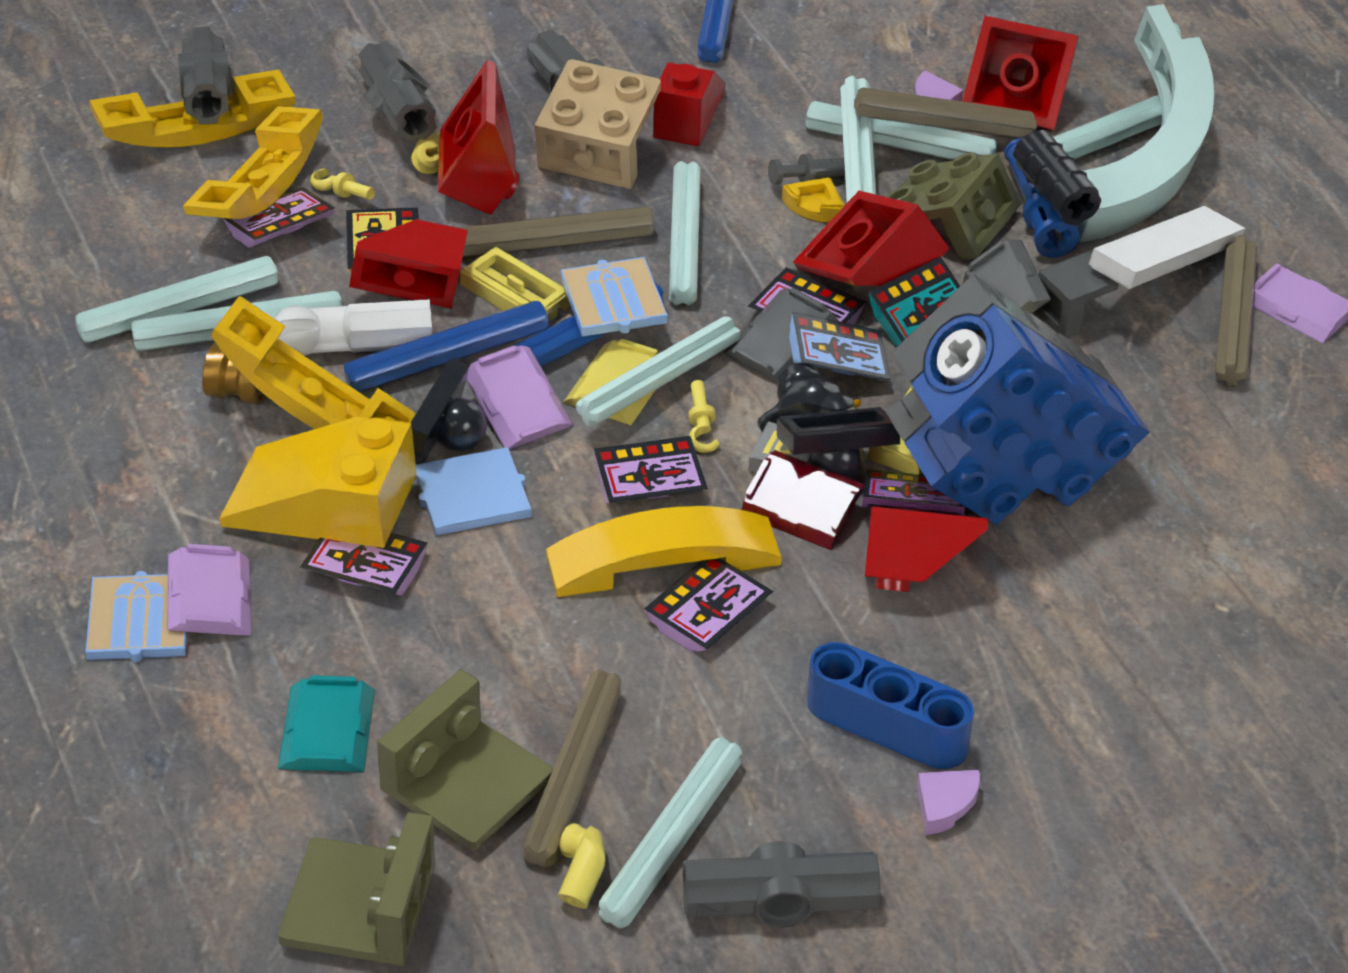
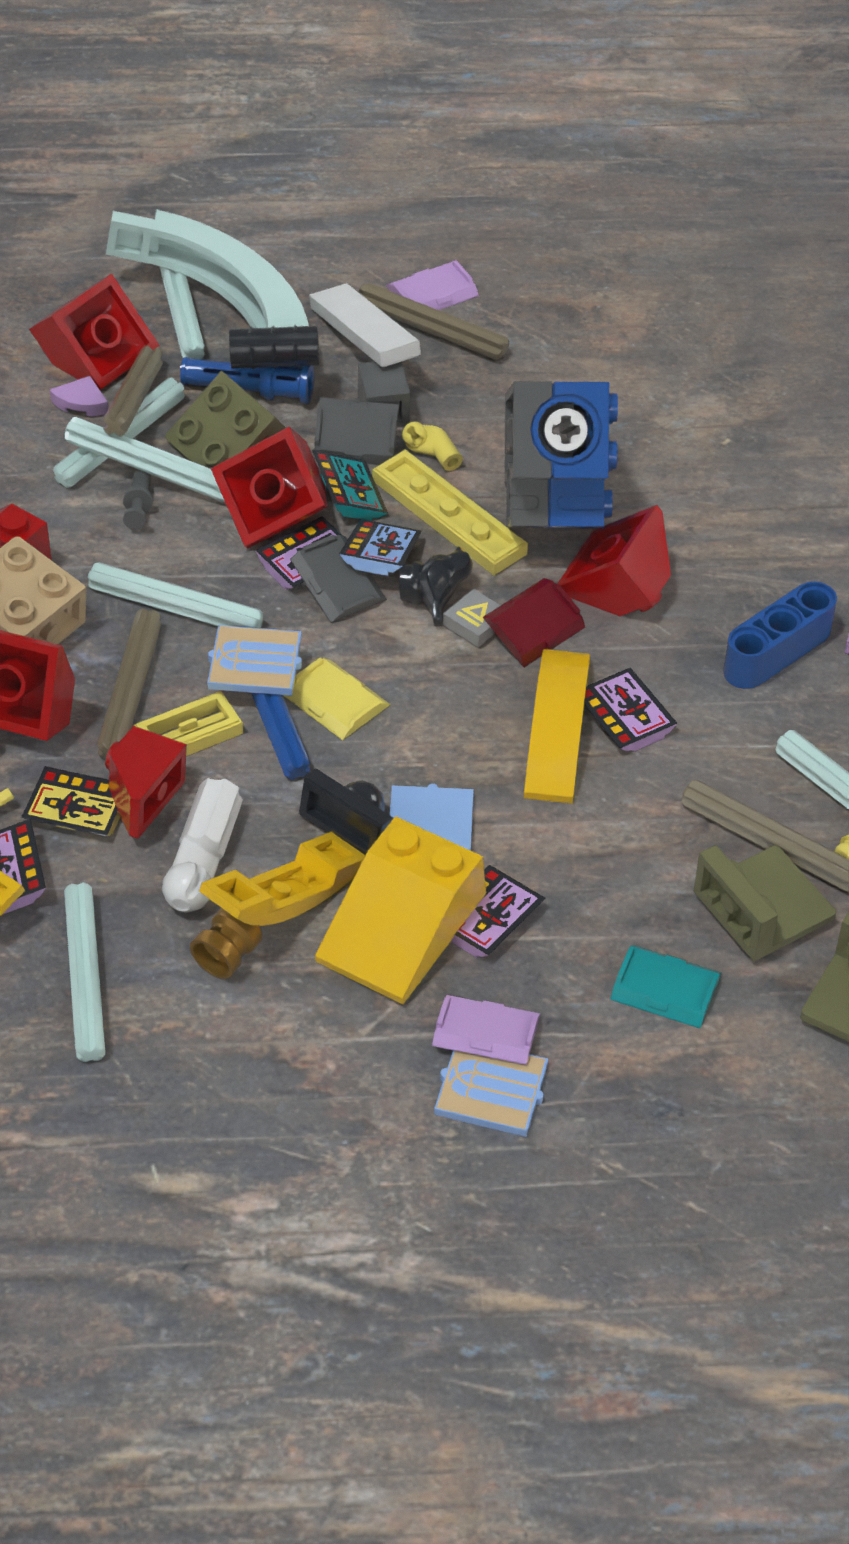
camera: 70 degrees left, 5 degrees up
light aqua axle [132,290,343,352] -> none
blue axle [344,301,549,392] -> none
lavender piece [467,345,574,450] -> none
light aqua axle [576,316,741,426] -> none
piece [594,436,708,503] -> none
light yellow hand [688,380,720,453] -> none
black tile [777,407,900,480] -> none
yellow tile [782,177,844,223] -> none
piece [862,469,965,516] -> none

